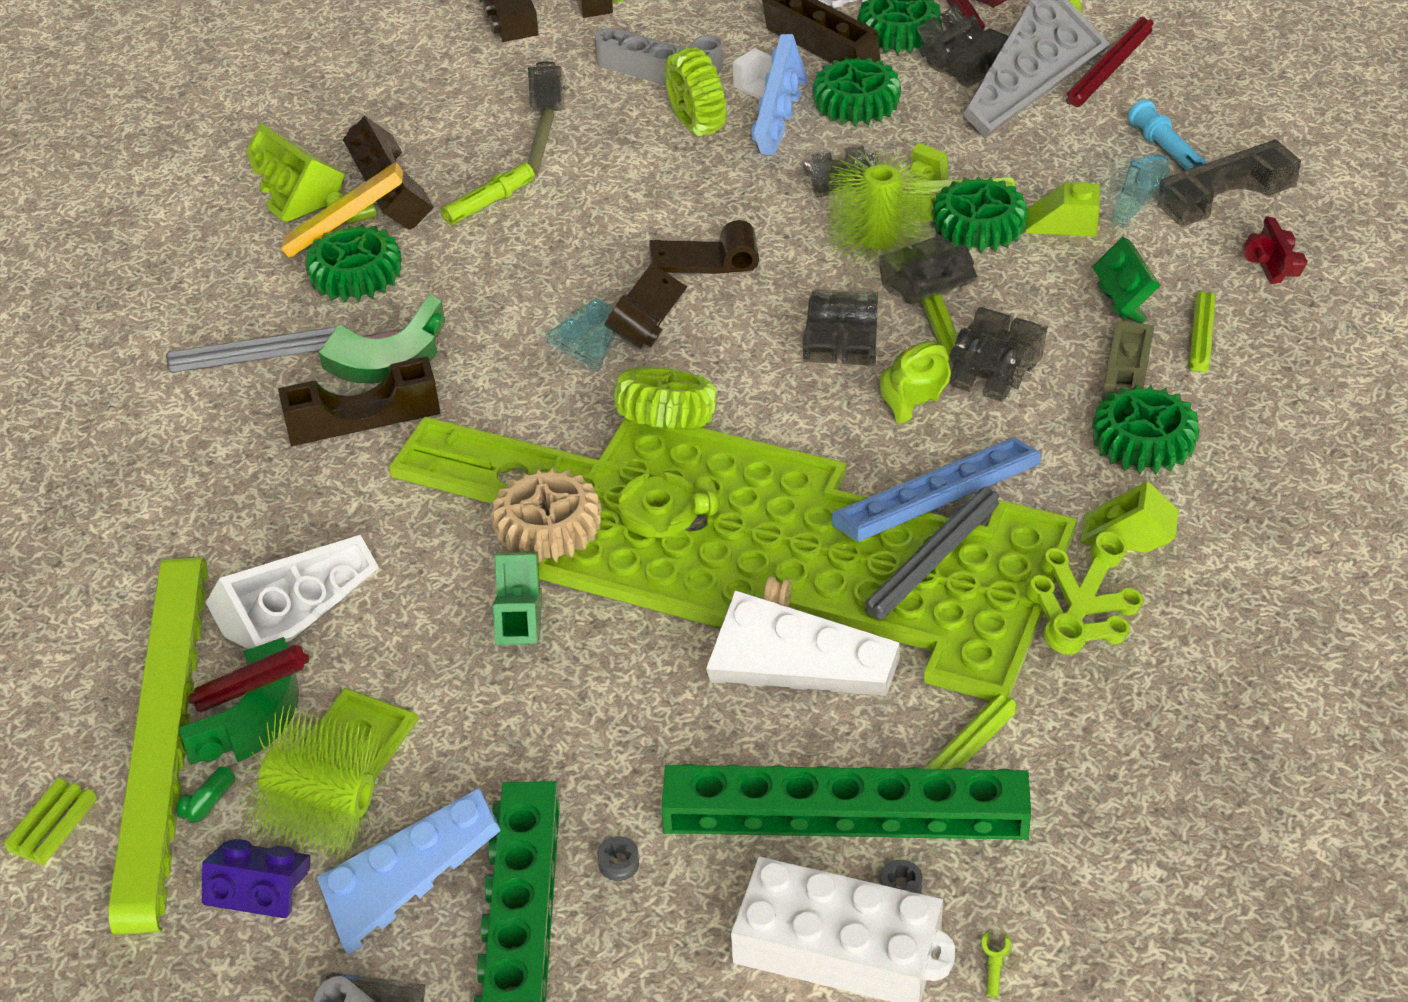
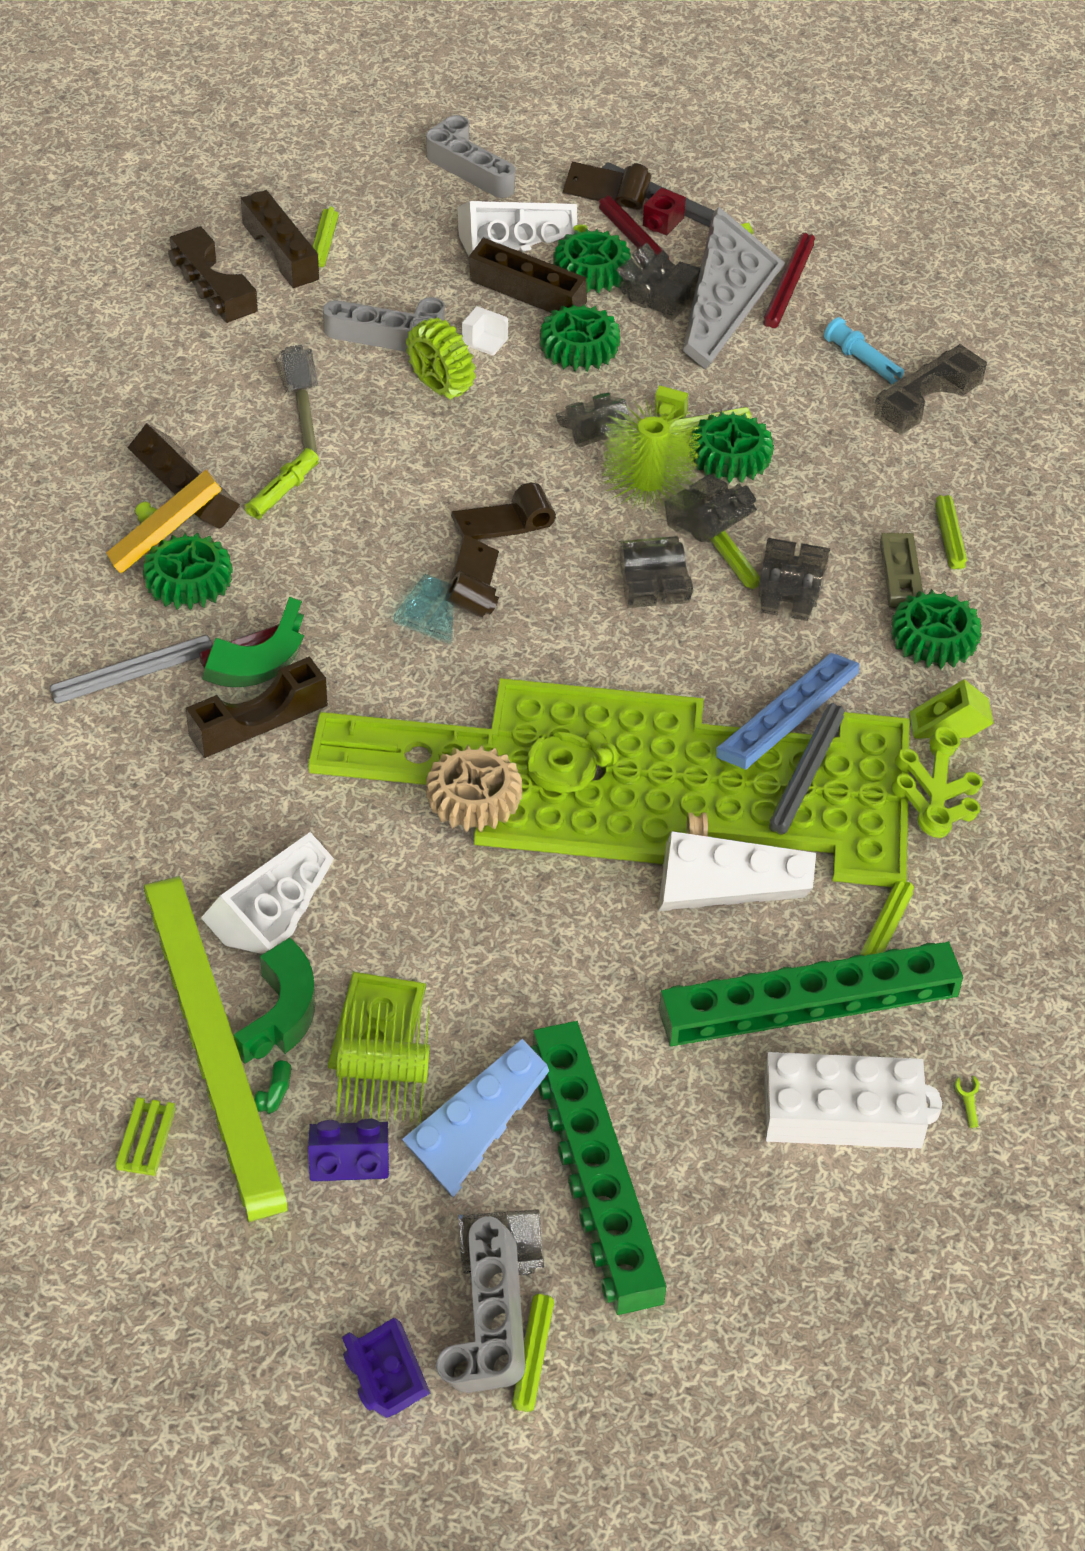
camera: 20 degrees left, 5 degrees up
dark red axle [188,645,309,712] -> none
lime wedge [246,122,346,222] -> none
brick [493,551,542,645] -> none
dark grey bush [597,836,639,881] -> none
lime gear [613,366,717,430] -> none
light blue wing [751,34,808,155] -> none
lime hair [879,341,951,424] -> none
dark grey bush [880,860,923,894] -> none
lime slope [1026,182,1100,237] -> none
green bracket [1092,236,1161,323] -> none
clear light blue wing [1111,154,1170,228] -> none
dark red hips [1242,216,1308,284] -> none

